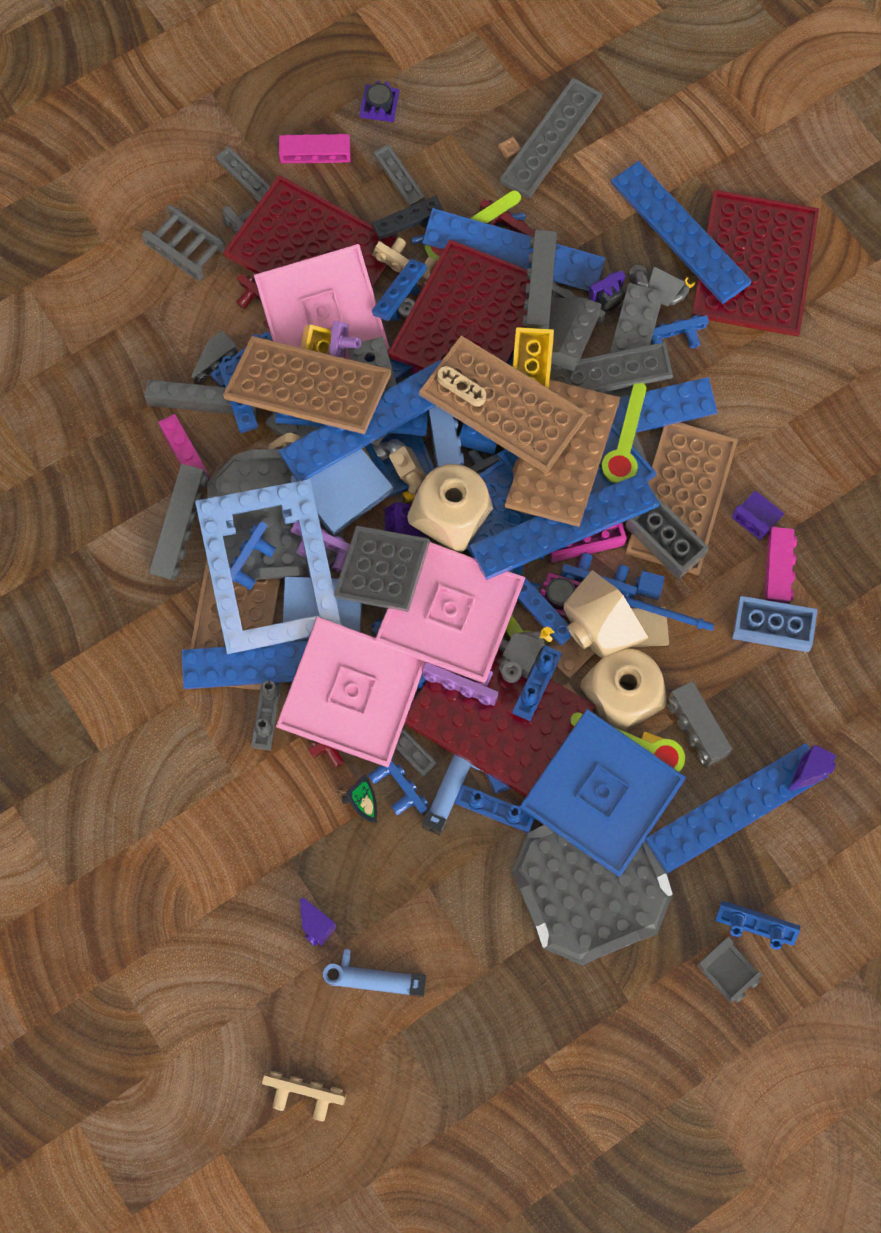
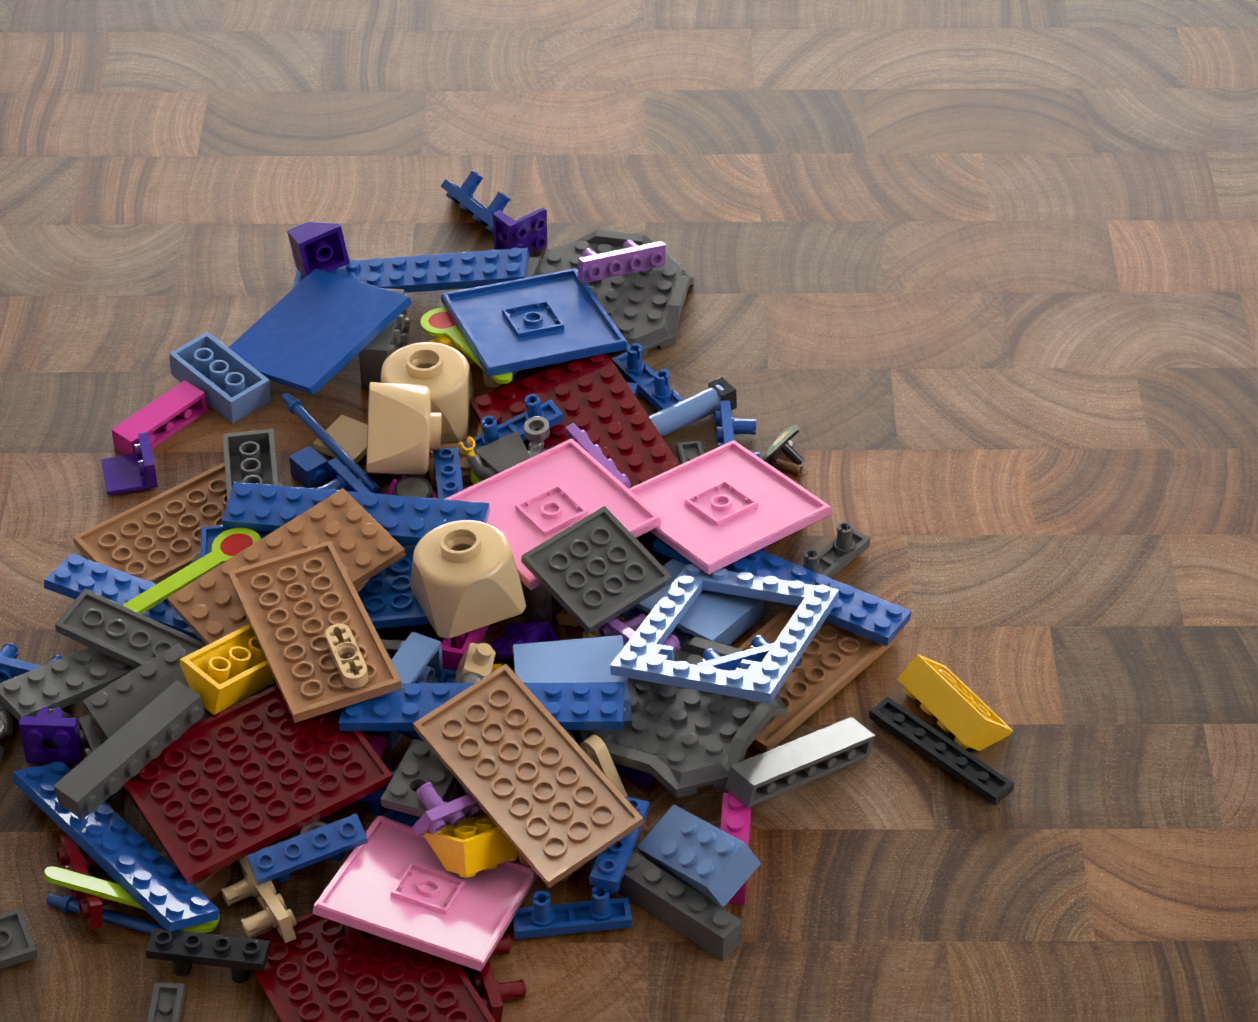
camera: 145 degrees left, 30 degrees down
dark grey slope [192,330,238,385] -> none
tan plate [262,1071,347,1121] -> none
dark purple slope [300,897,337,947] -> none
medium blue piece [323,949,426,998] -> none
dark grey panel [696,936,762,1003] -> none
none -> blue tile [228,268,412,395]
none -> dark purple bracket [493,207,547,255]
none -> medium lavender plate [578,240,666,284]
none -> medium blue brick [637,805,761,908]
none -> black plate [869,697,1014,805]
none -> yellow slope [897,654,1013,751]

